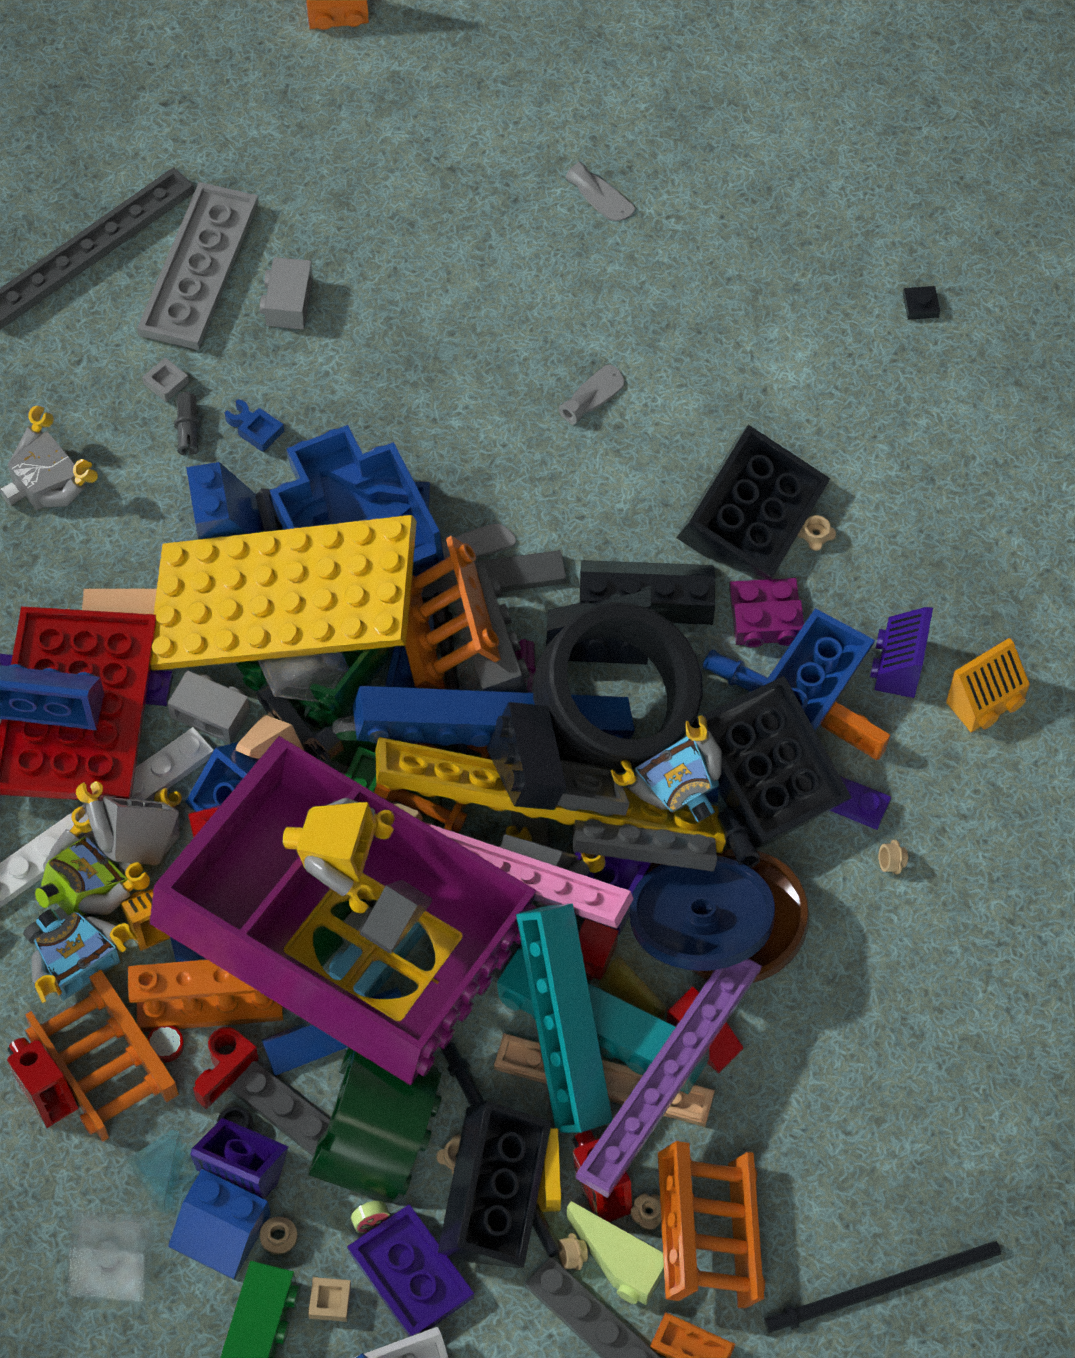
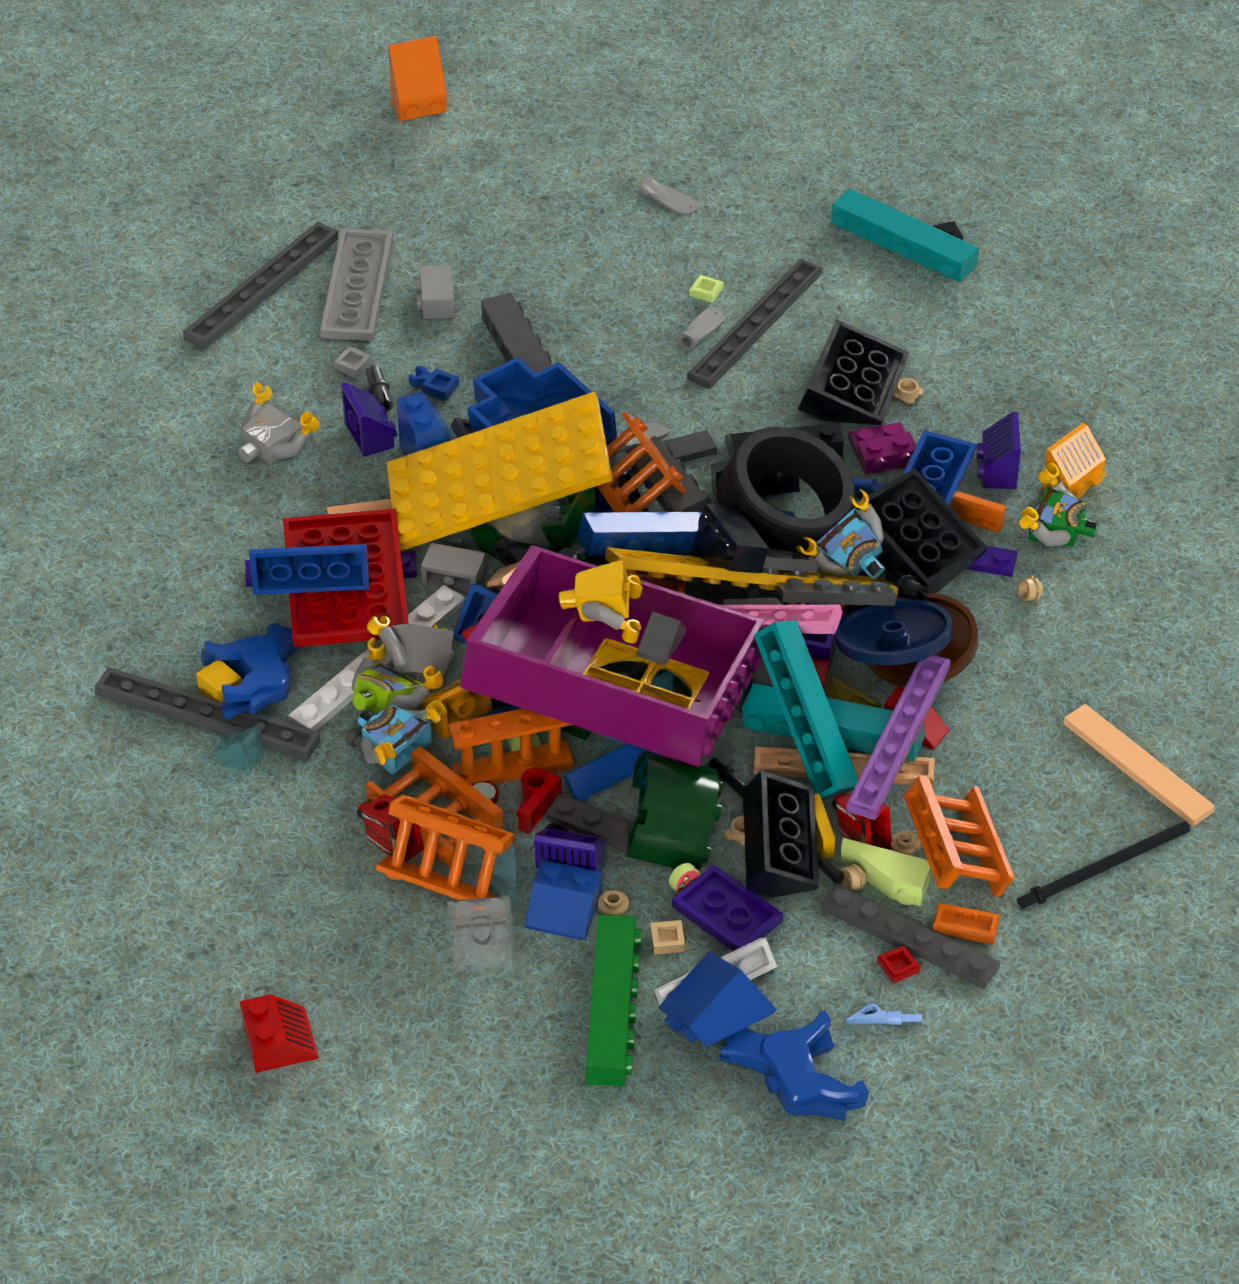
camera: 10 degrees left, 15 degrees down
none -> dark purple slope [341,382,397,457]
none -> orange fence [376,794,515,910]
none -> dark grey brick [481,293,552,373]
none -> dark grey tile [687,259,823,389]
none -> yellowish green tile [689,275,724,303]
none -> teal brick [831,188,979,282]
none -> torso [1019,462,1099,547]
none -> light nougat tile [1063,704,1215,827]

